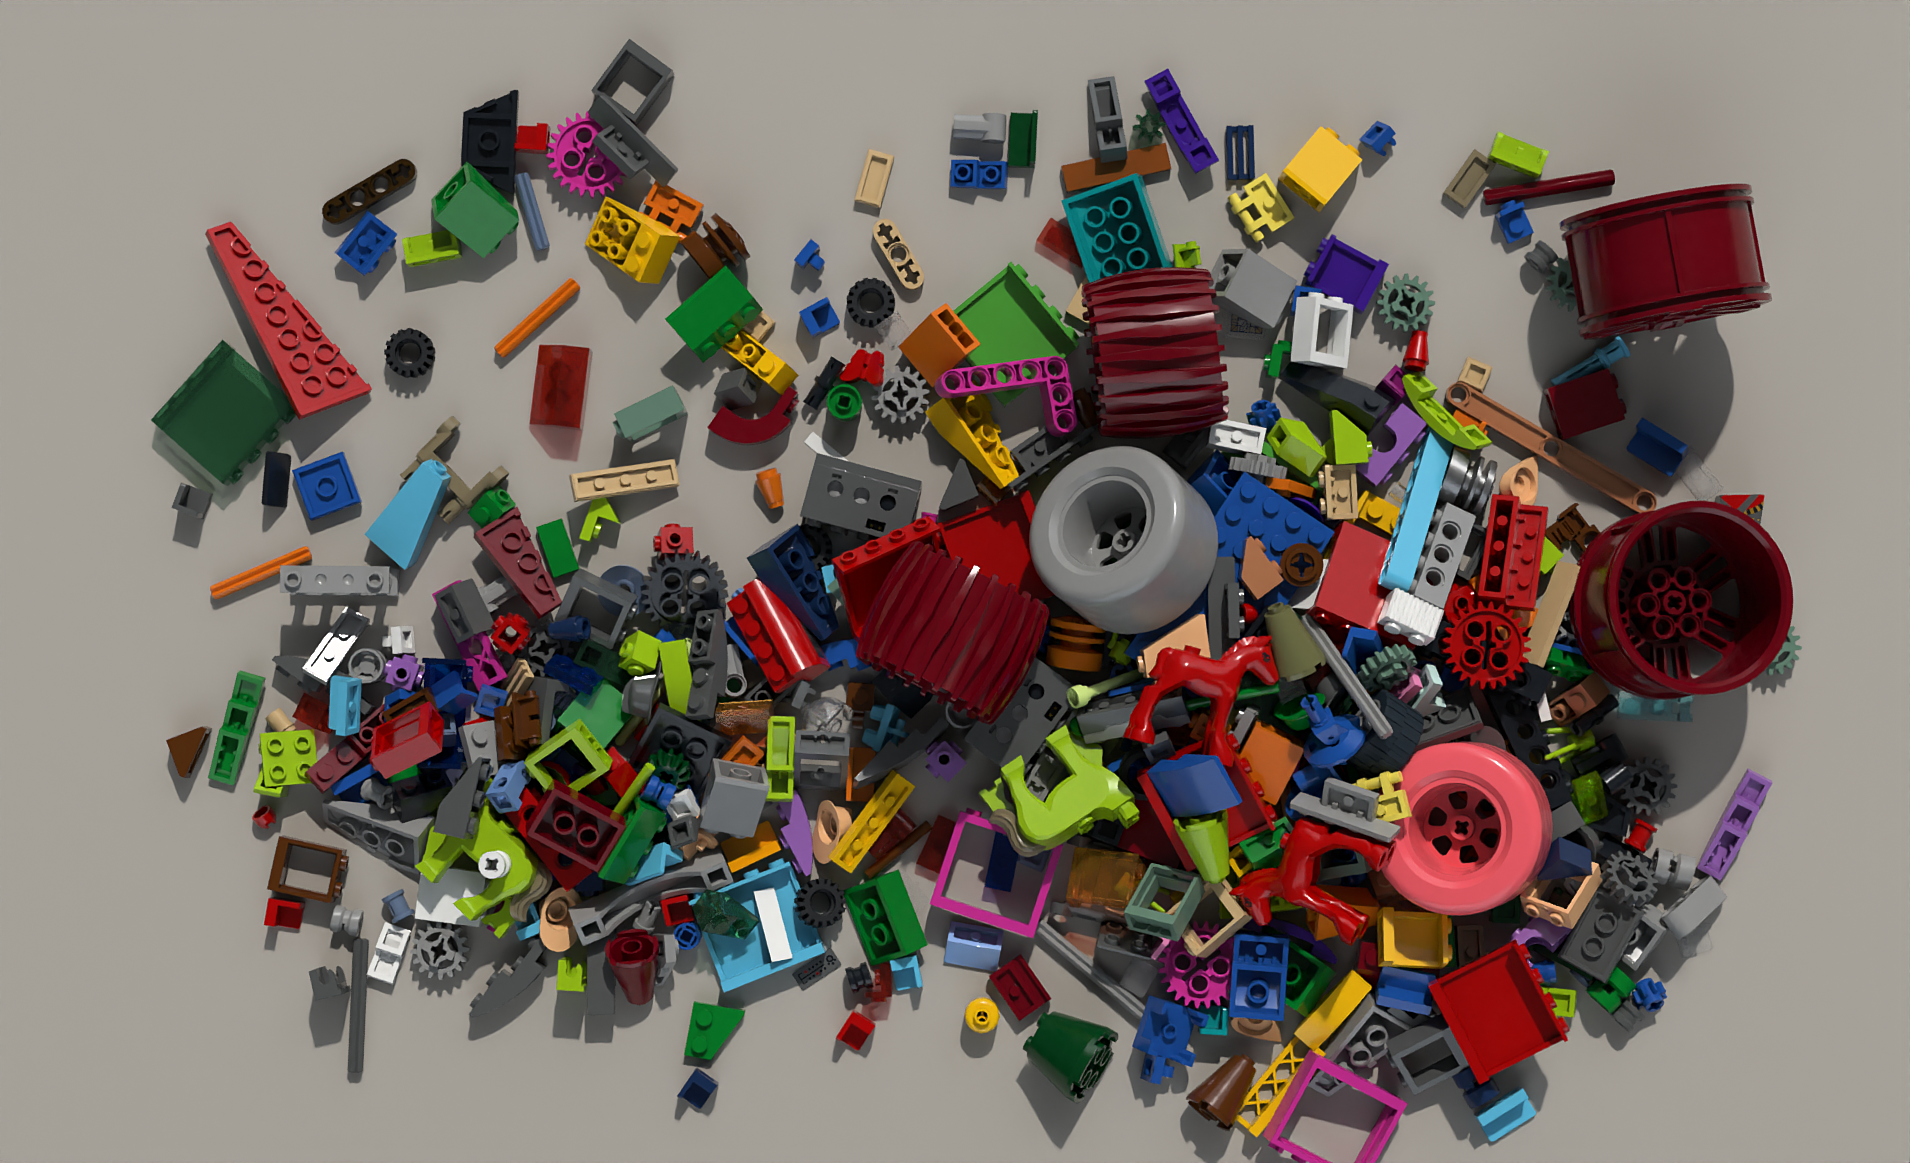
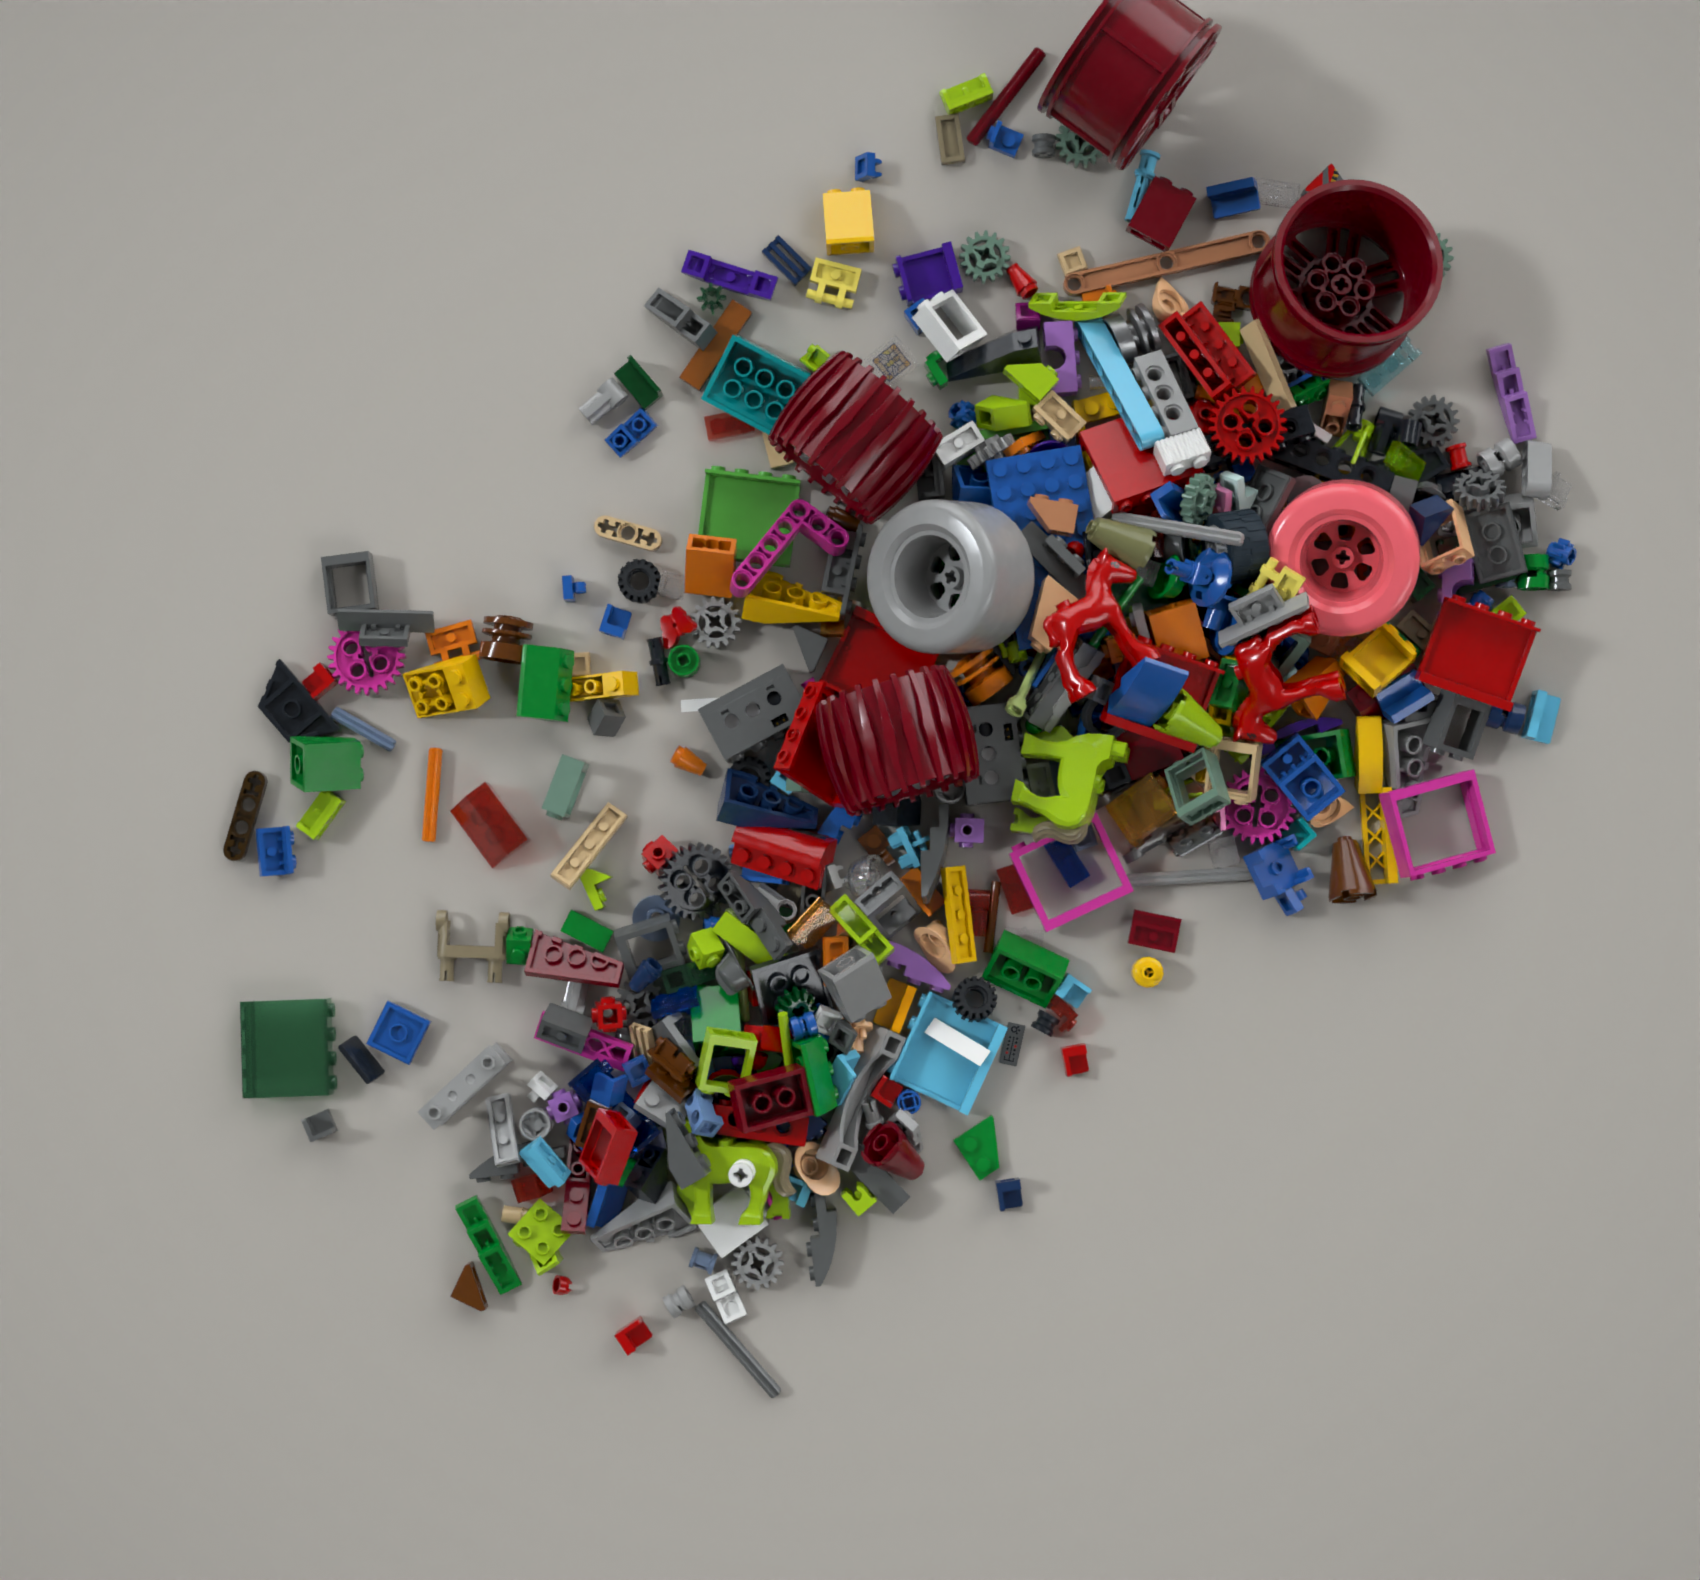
camera: 40 degrees left, 0 degrees up
red wing [205,222,372,420] -> none
orange axle [210,546,312,599] -> none
reddish brown window [267,836,349,903] -> none
dark grey hinge [309,966,351,1001] -> none
light grey bush [360,777,393,809] -> none
medium azure slope [364,459,451,570] -> none
black tyre [384,328,435,378] -> none
clear green slope [692,889,759,940] -> none
dark red arch [707,386,799,445] -> none
tan tile [854,149,894,208] -> none
light blue panel [944,921,1004,971] -> none
dark green cone [1023,1011,1119,1103] -> none
light grey slope [1209,249,1297,328] -> none
reddish brown gear [1279,543,1323,587] -> none

